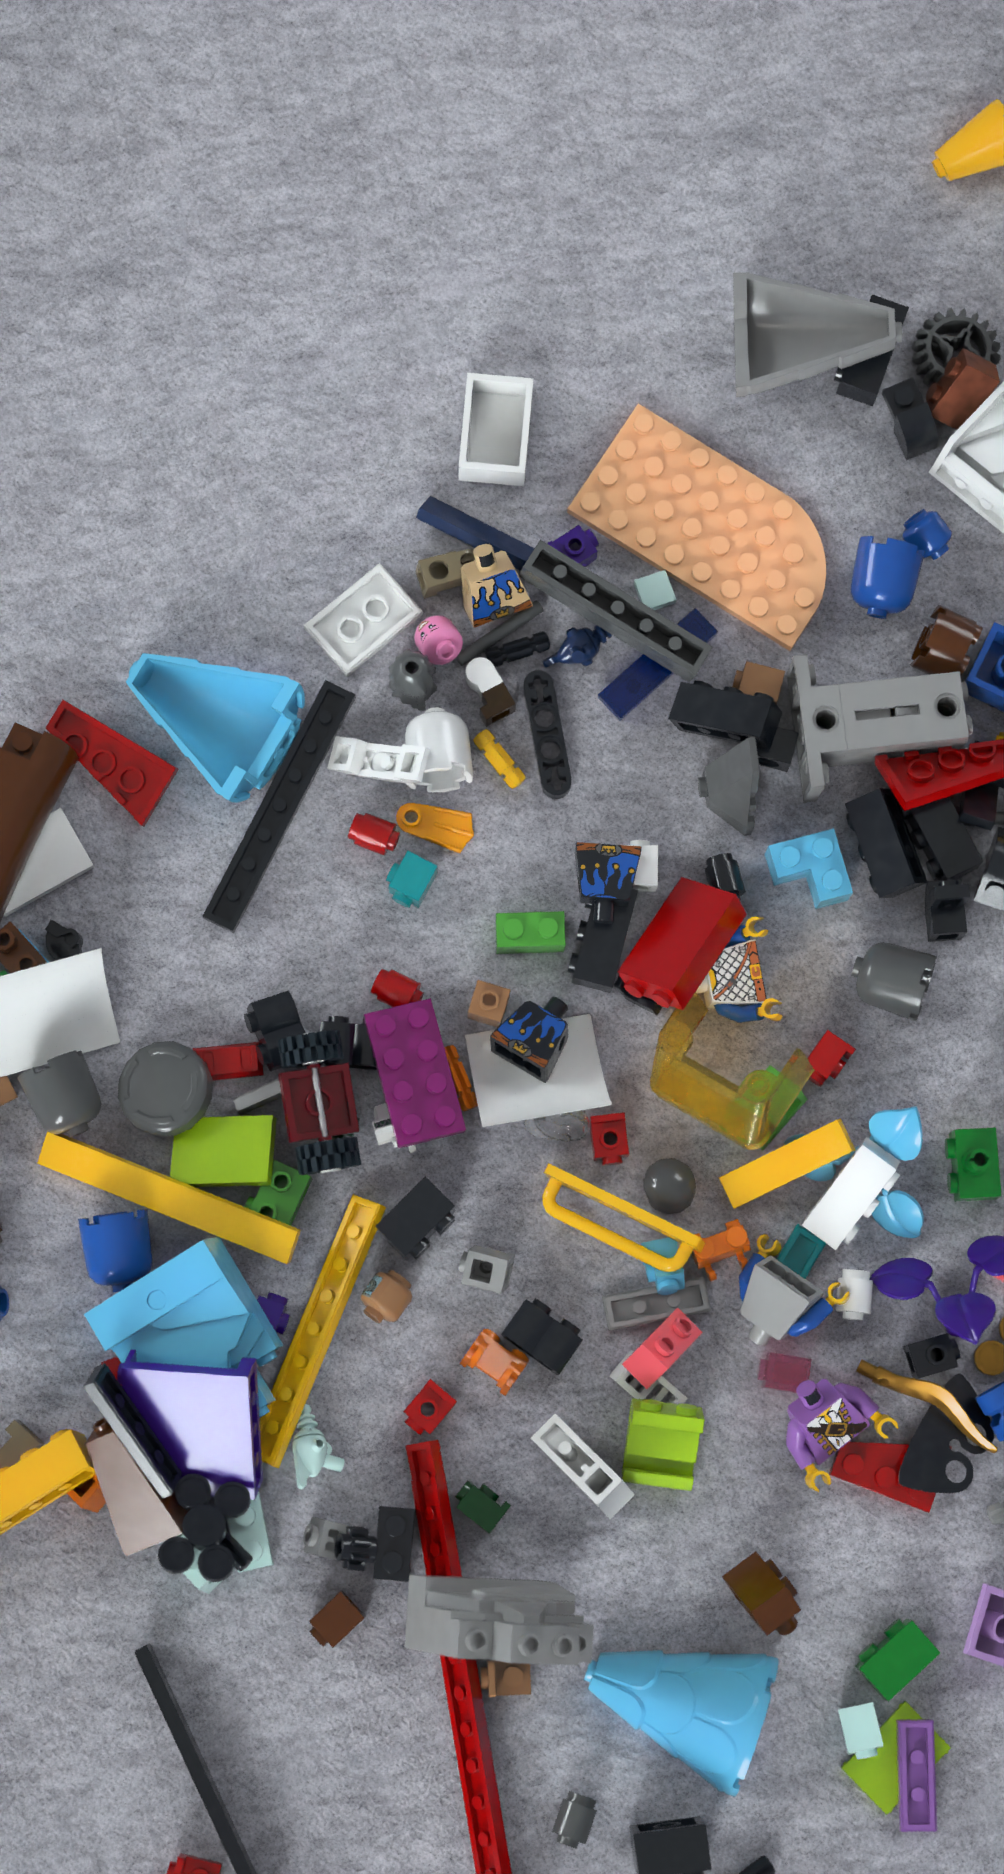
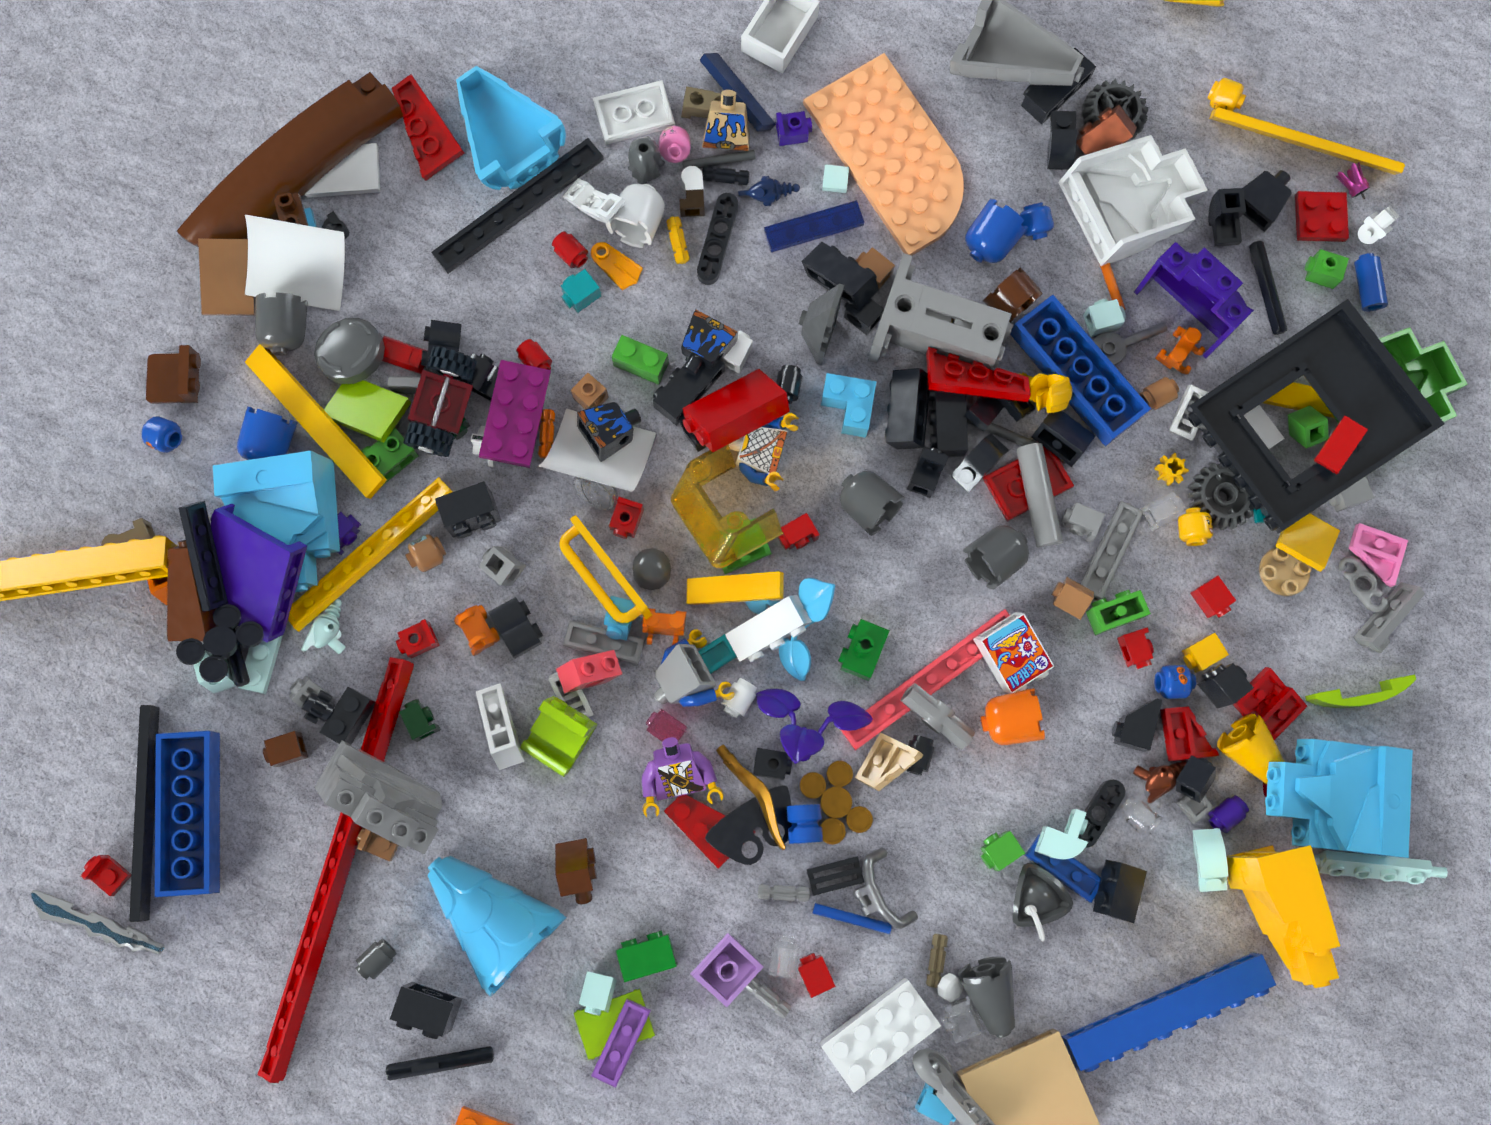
camera: 25 degrees right, 0 degrees up
dark grey brick [519,539,713,683] -> none
none -> blue brick [155,731,220,897]

